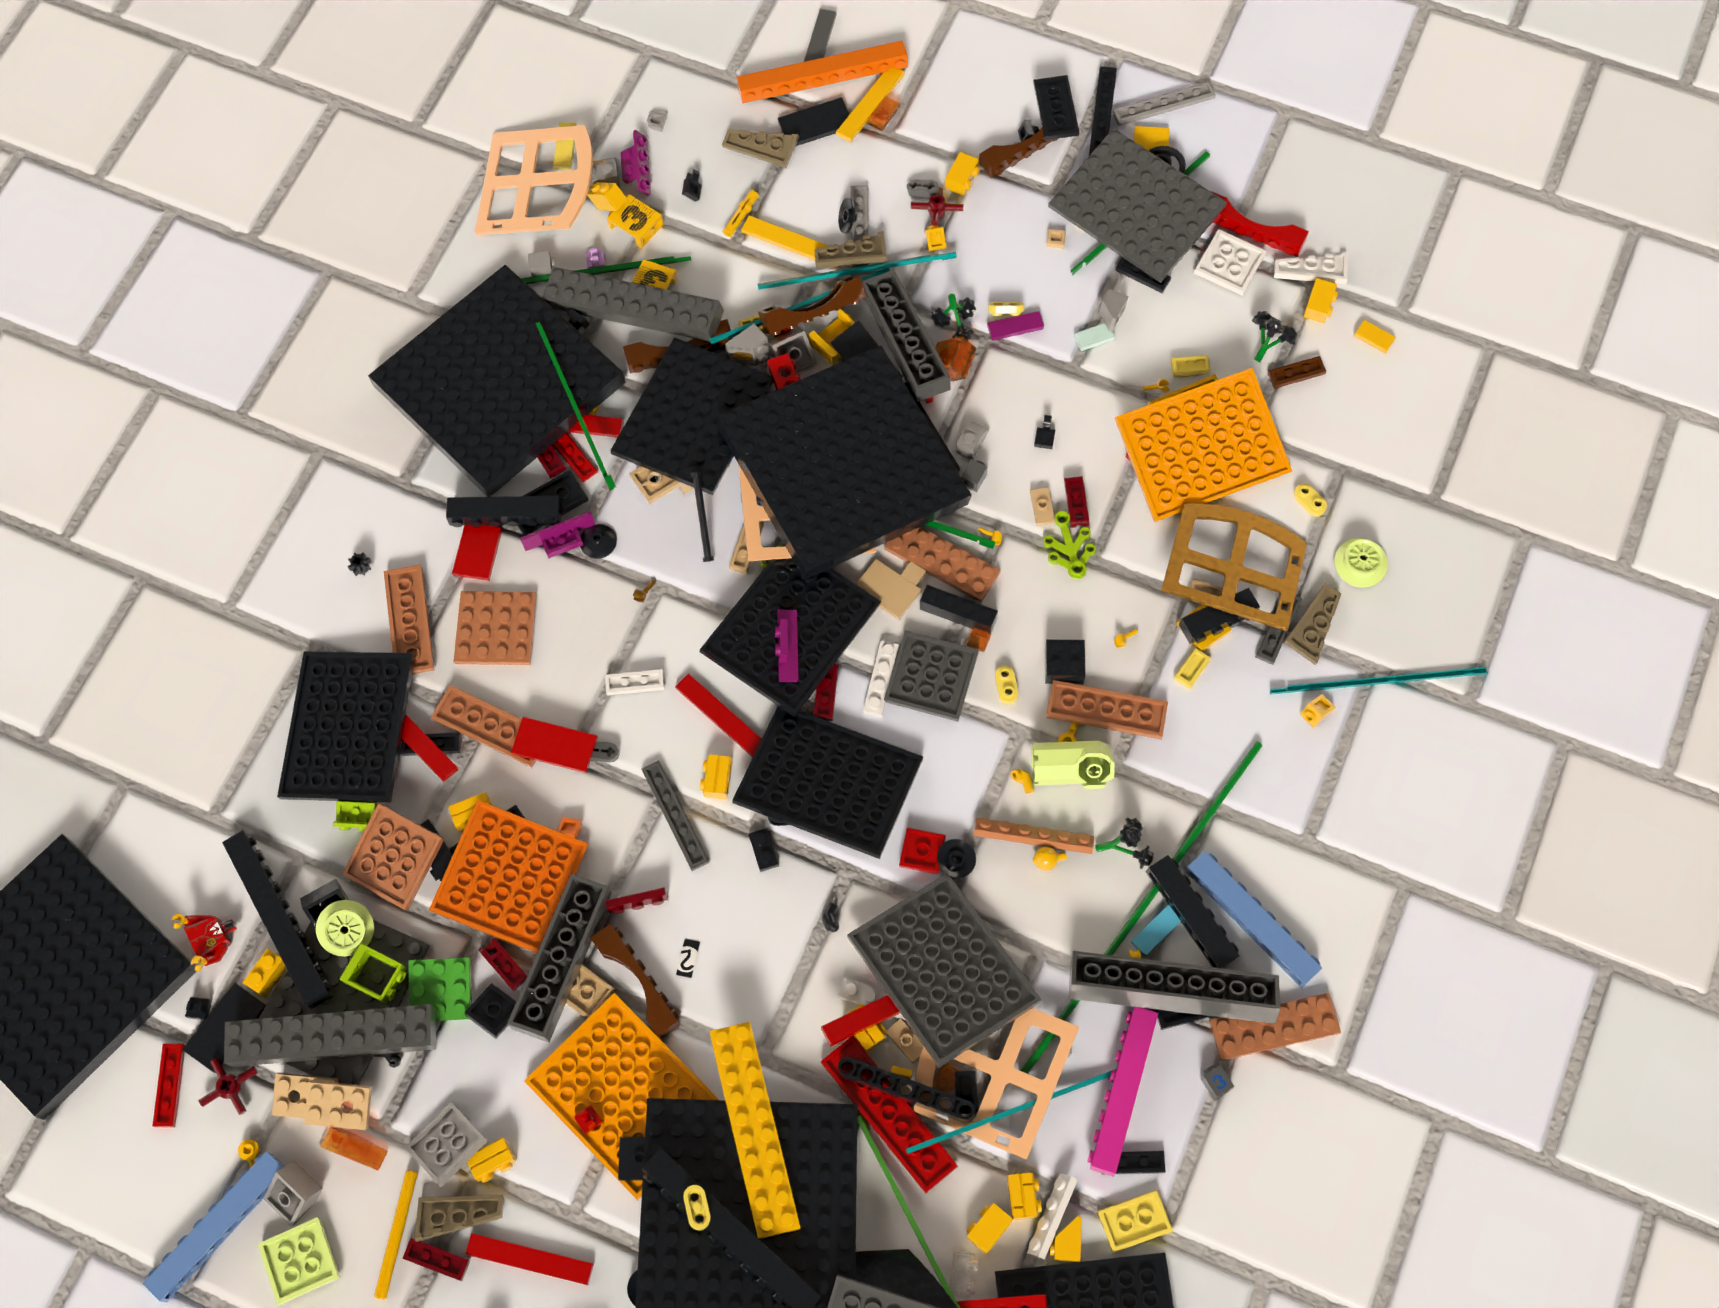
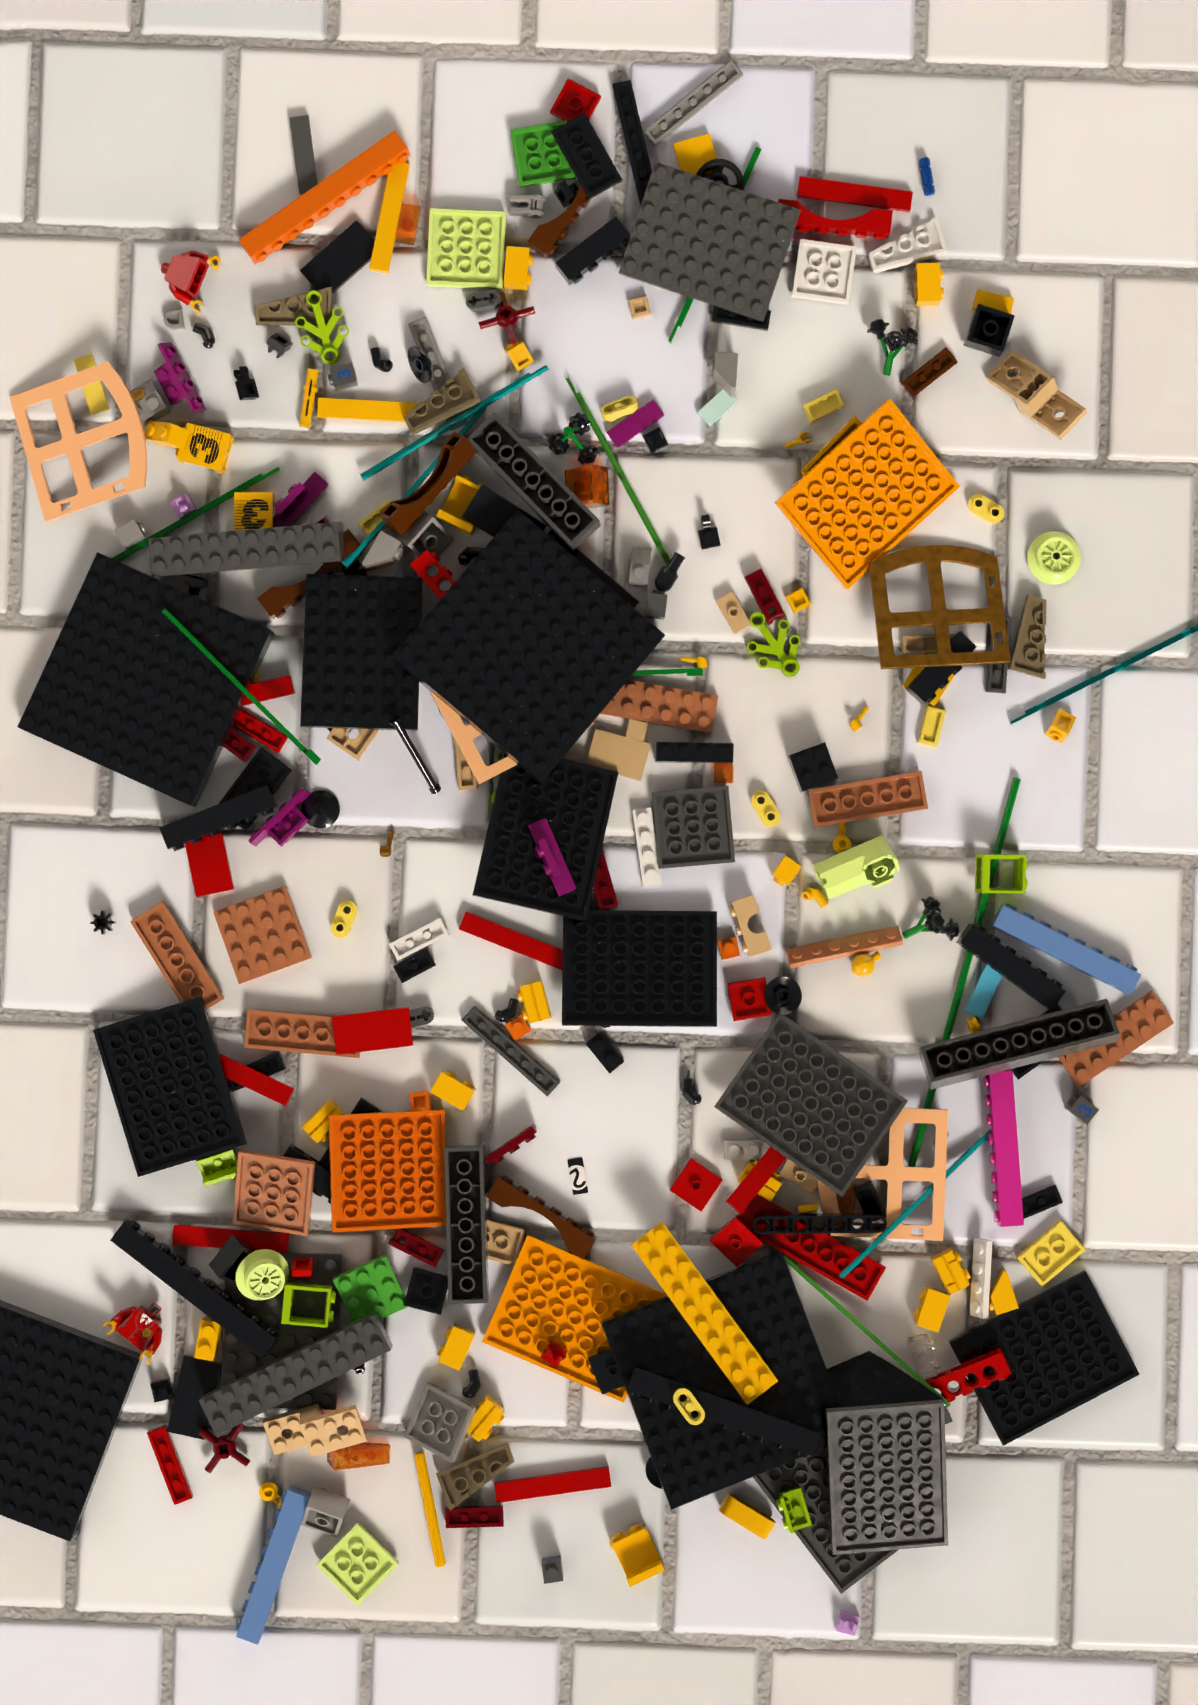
camera: 25 degrees left, 20 degrees up
none -> torso [161,250,221,313]
none -> red tile [172,1224,290,1253]
none -> black arm [193,323,215,349]
none -> black tile [267,333,293,358]
none -> magenta bracket [273,472,329,527]
none -> red tile [292,1258,314,1280]
none -> lime plant [295,290,349,365]
none -> dark grey brick [328,363,358,391]
none -> light yellow plate [331,900,358,937]
none -> black arm [370,347,393,372]
none -> black plate [393,948,436,983]
none -> yellowish green plate [426,208,506,289]
none -> yellow brick [430,1070,476,1111]
none -> yellow brick [437,1323,475,1371]
none -> black arm [462,1369,481,1398]
none -> black arm [495,998,519,1022]
none -> orange plate [505,1014,531,1040]
none -> light grey piece [508,195,546,219]
none -> bright green plate [510,120,576,188]
none -> red plate [550,78,601,122]
none -> black brick [555,217,630,286]
none -> bright green piece [565,377,670,566]
none -> black tile [642,427,668,454]
none -> black arm [655,552,685,592]
none -> red plate [669,1158,723,1212]
none -> red plate [709,1215,764,1267]
none -> orange plate [717,937,740,960]
none -> tan arch [729,895,772,957]
none -> yellow brick [771,856,802,886]
none -> yellow tile [785,588,811,614]
none -> red tile [797,176,913,212]
none -> blue axle [919,157,935,196]
none -> black brick [963,304,1015,357]
none -> lime window [975,854,1028,893]
none -> tan bracket [986,350,1087,440]

